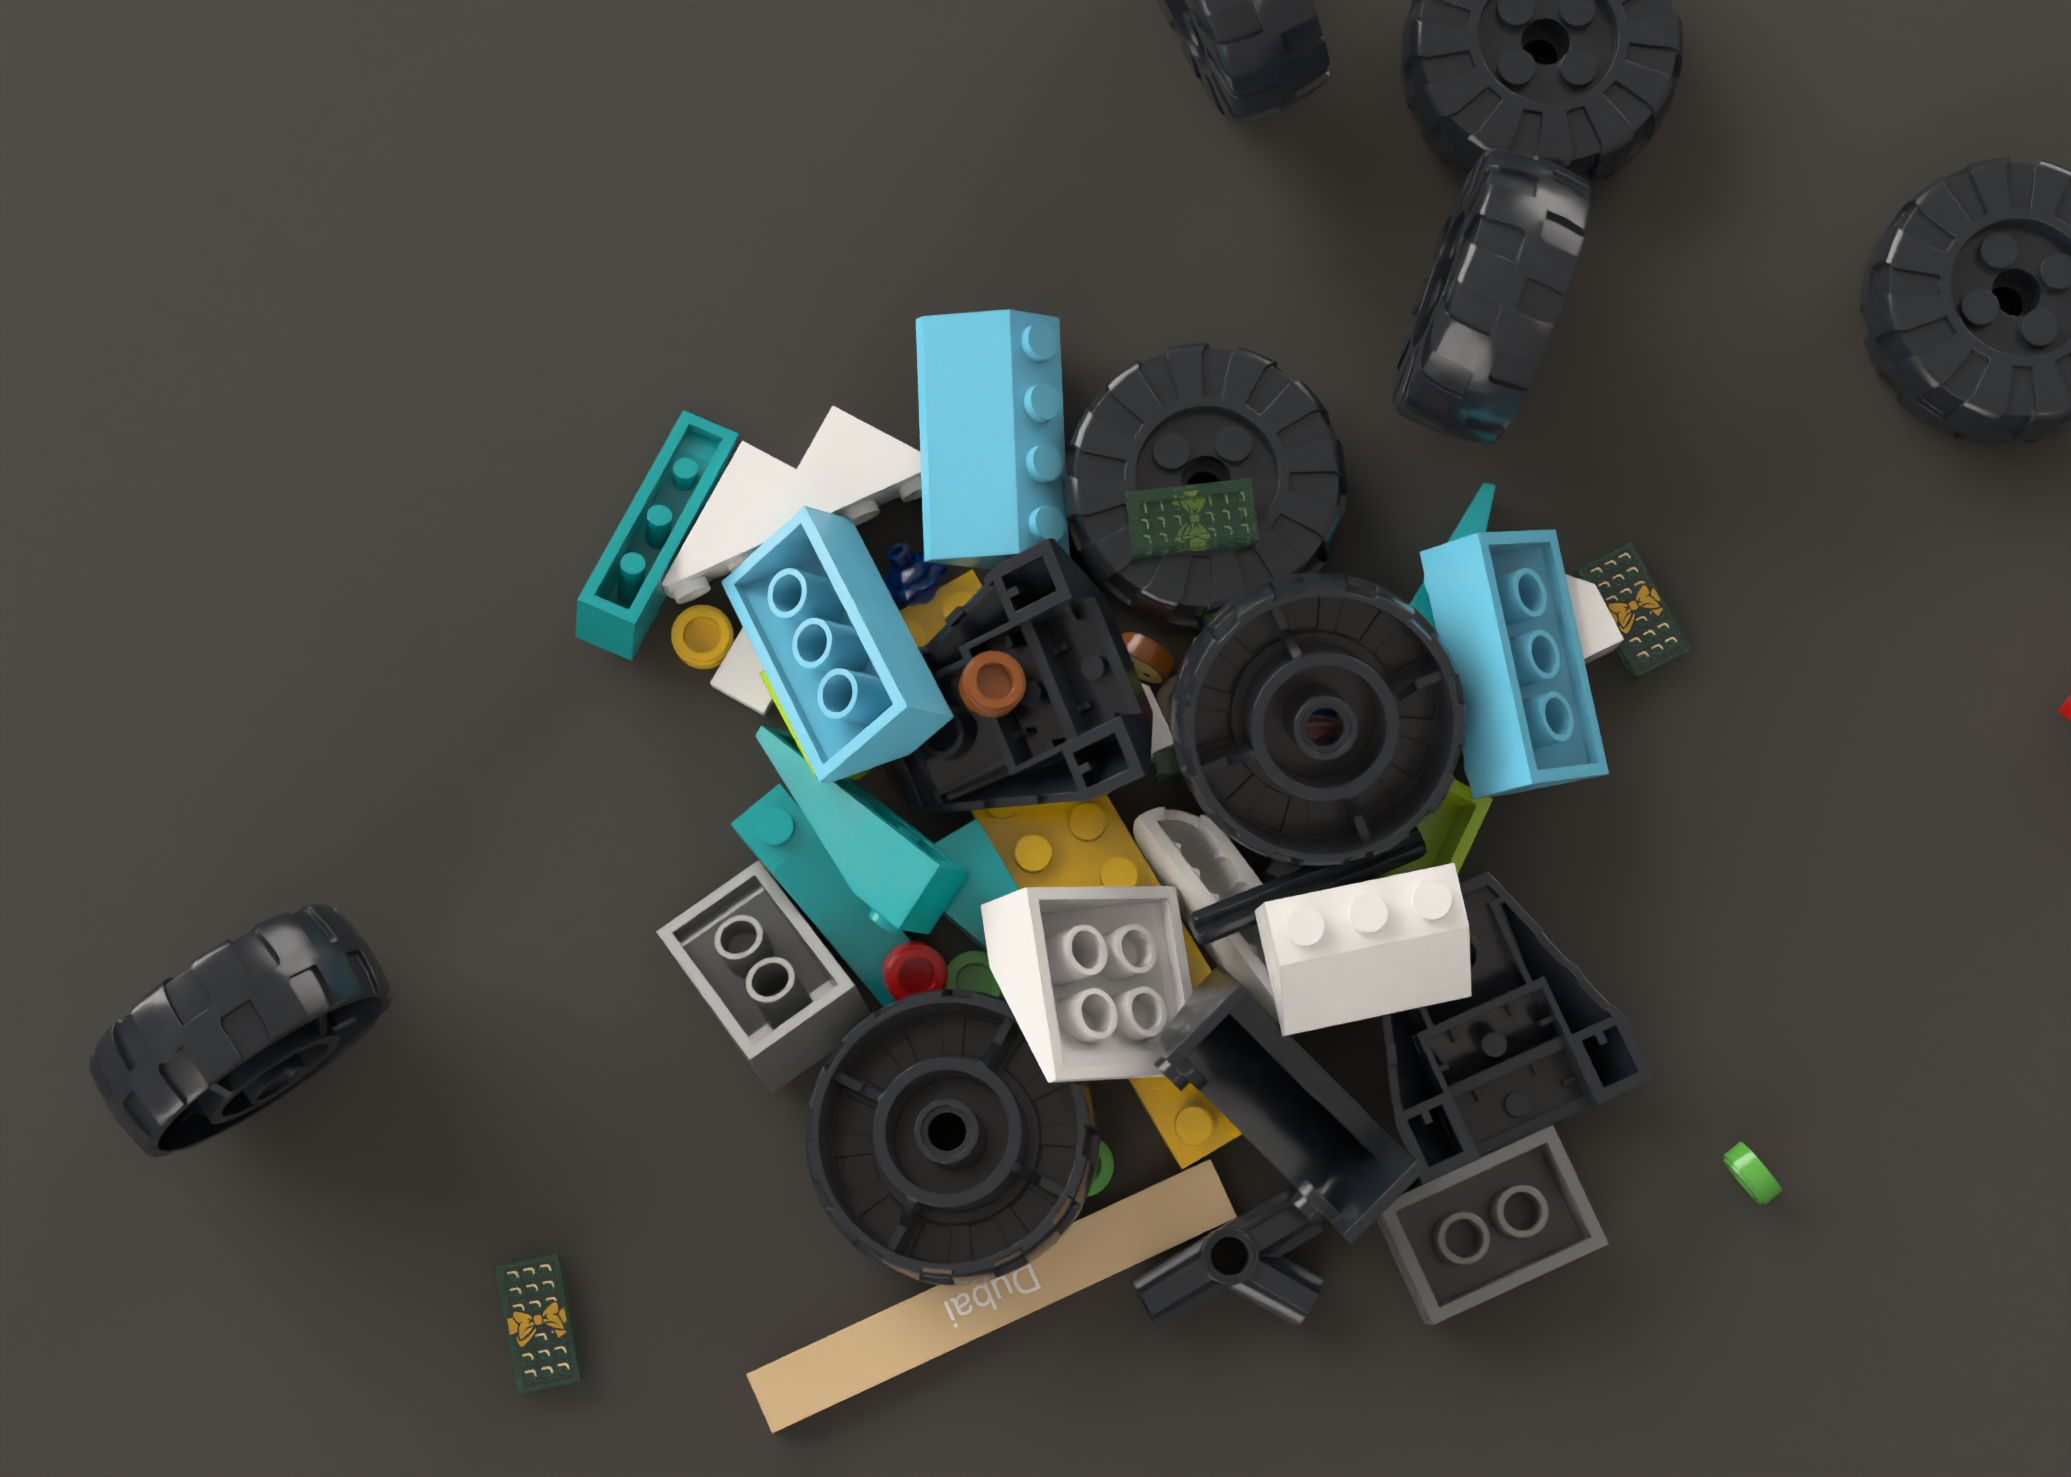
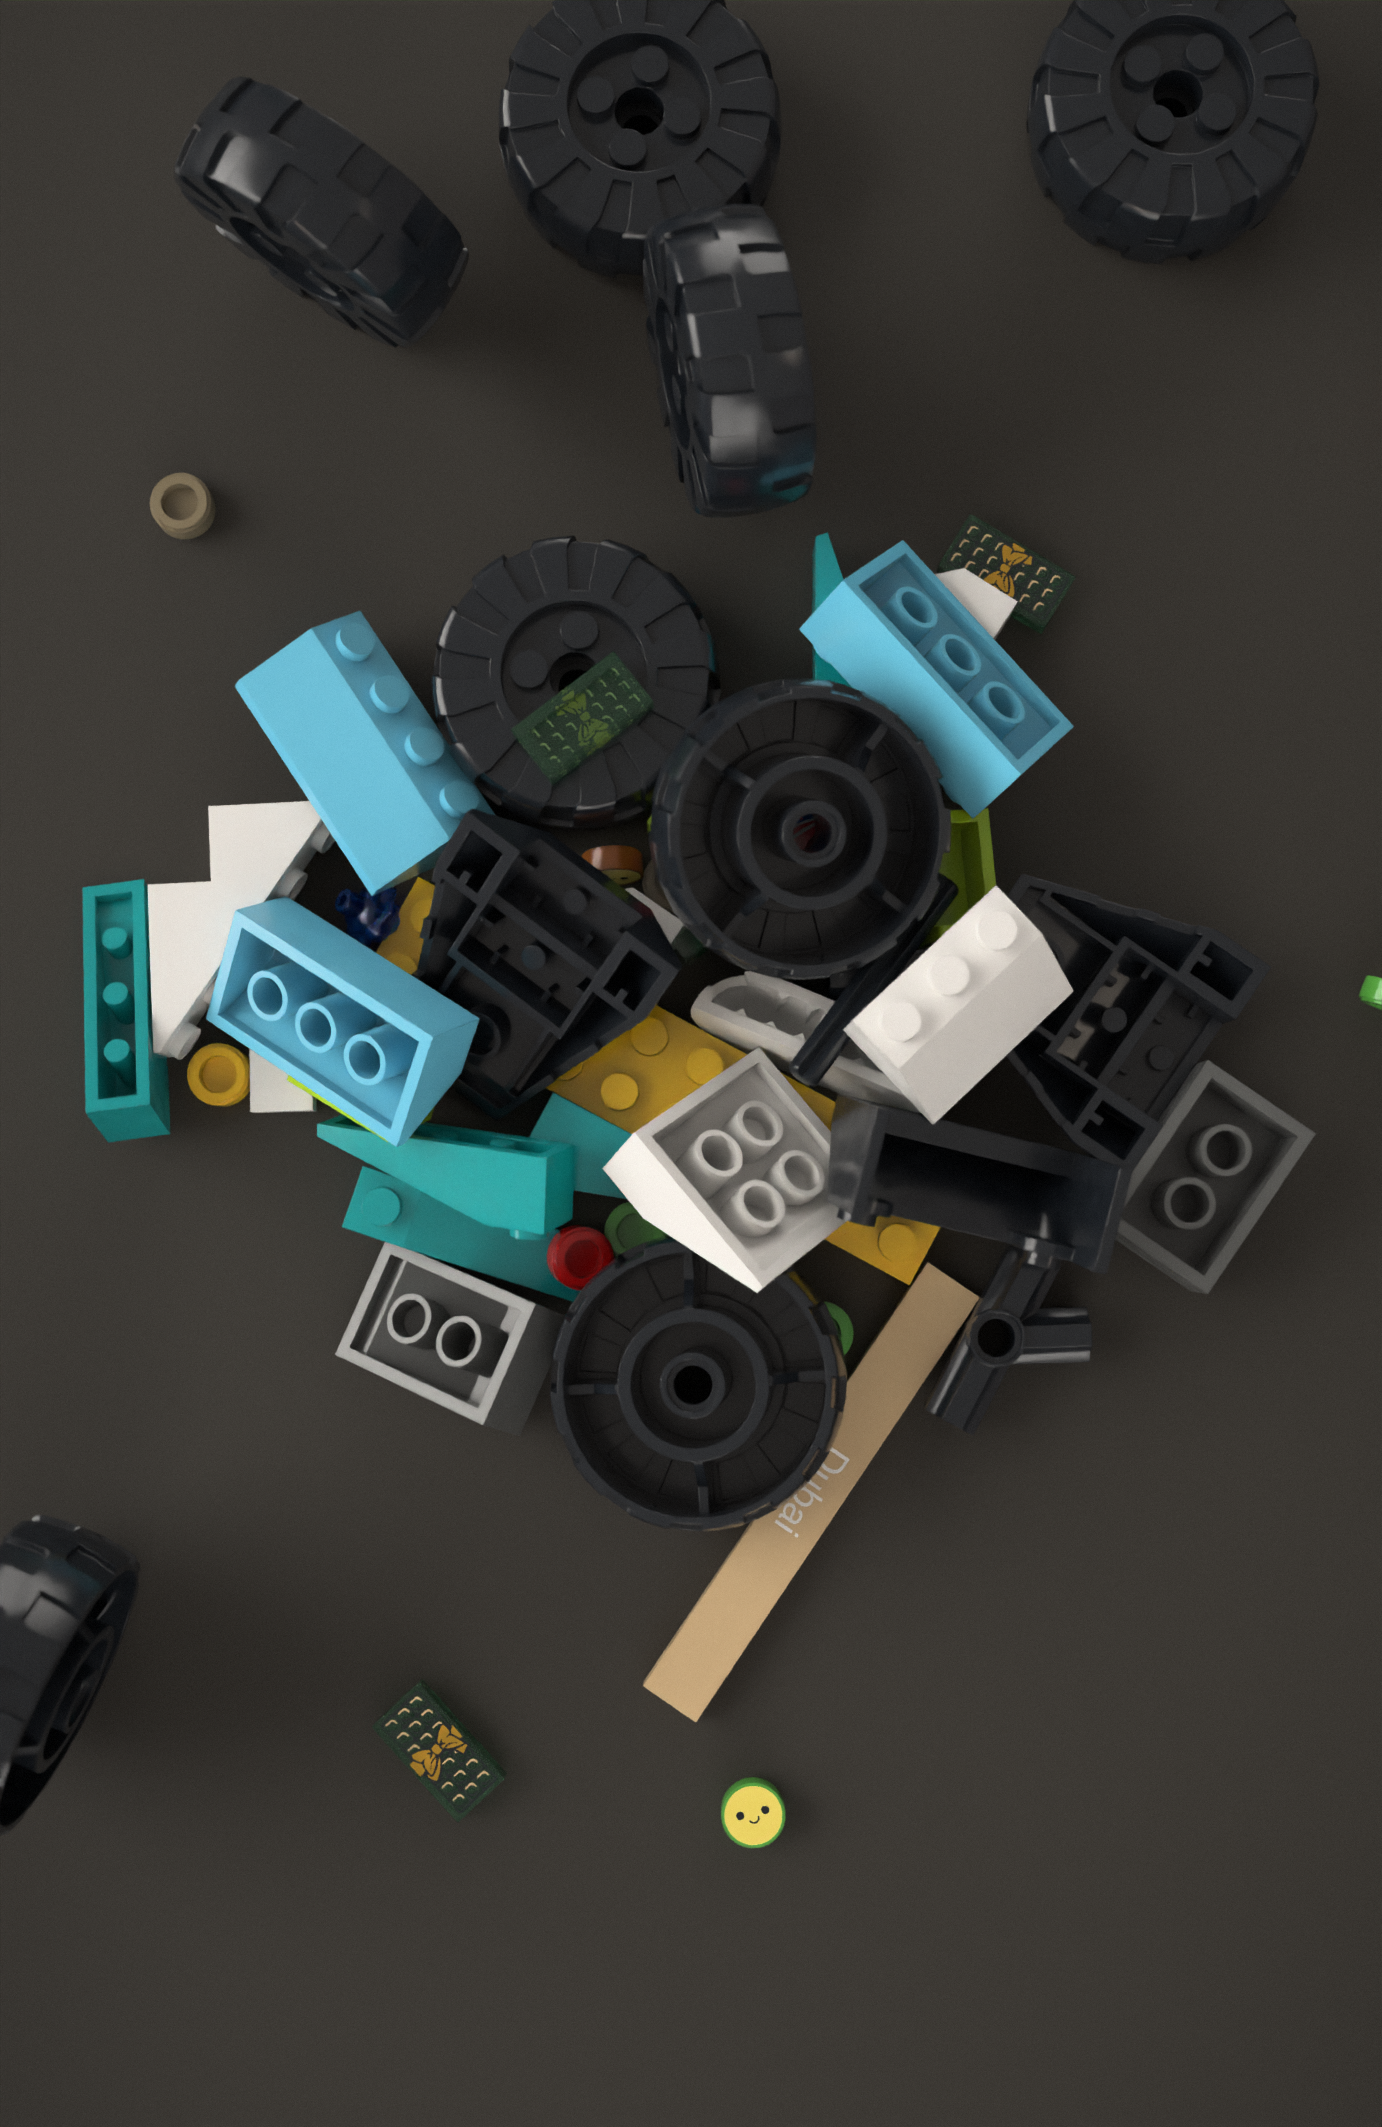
camera: 25 degrees left, 5 degrees up
dark orange tile [959,651,1026,718] -> none
none -> dark tan tile [150,473,216,540]

